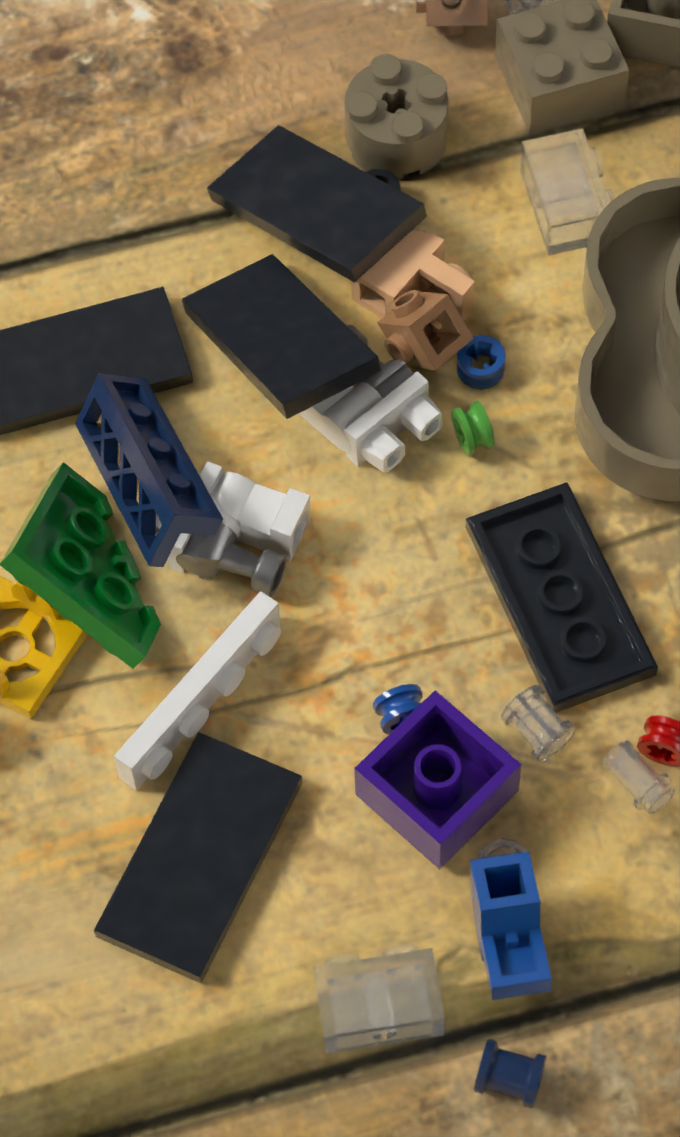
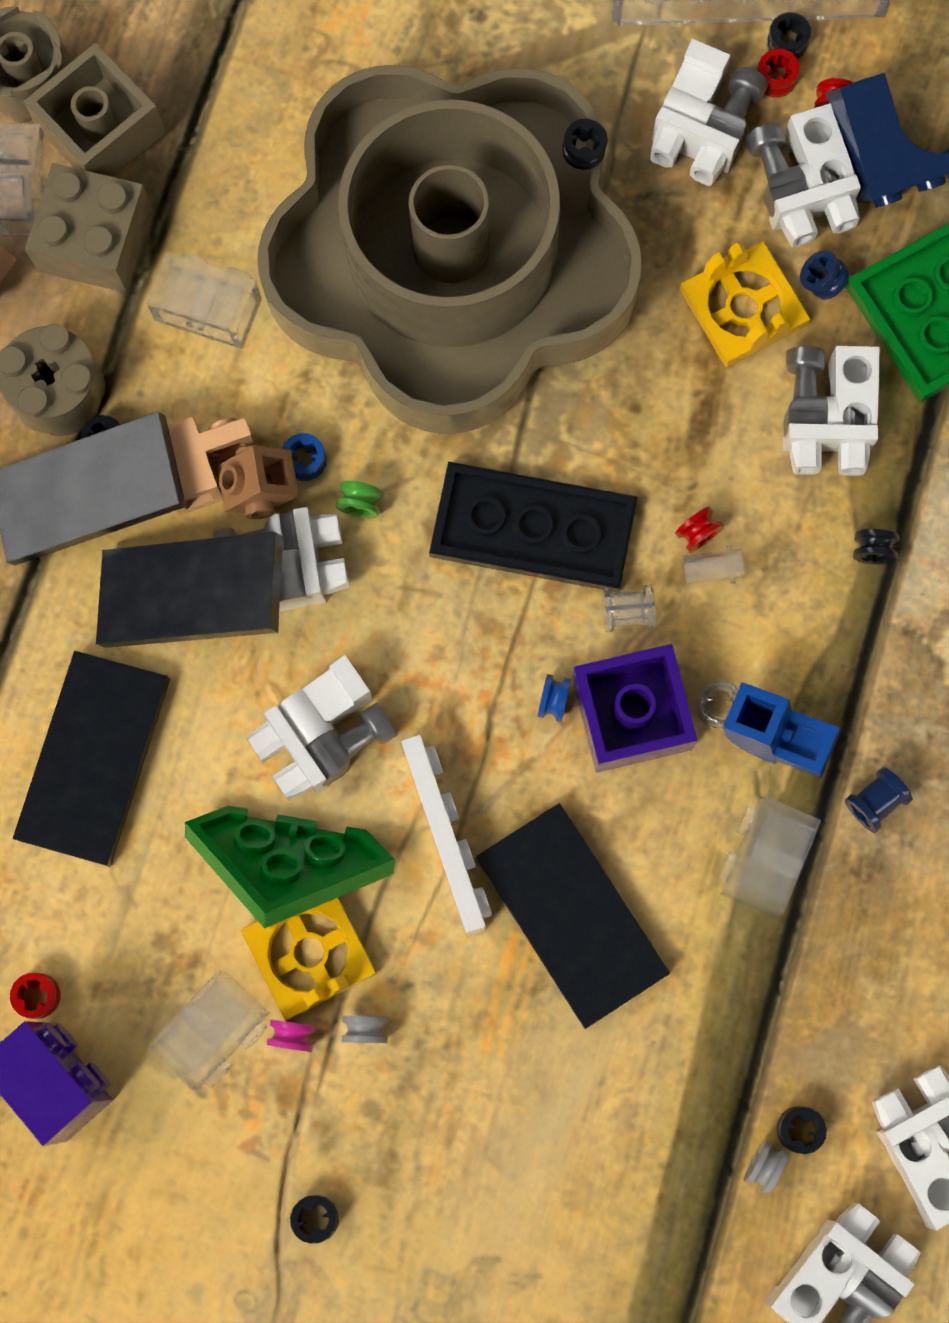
camera: 55 degrees left, 15 degrees up
dark blue fence [75,373,223,567] -> none

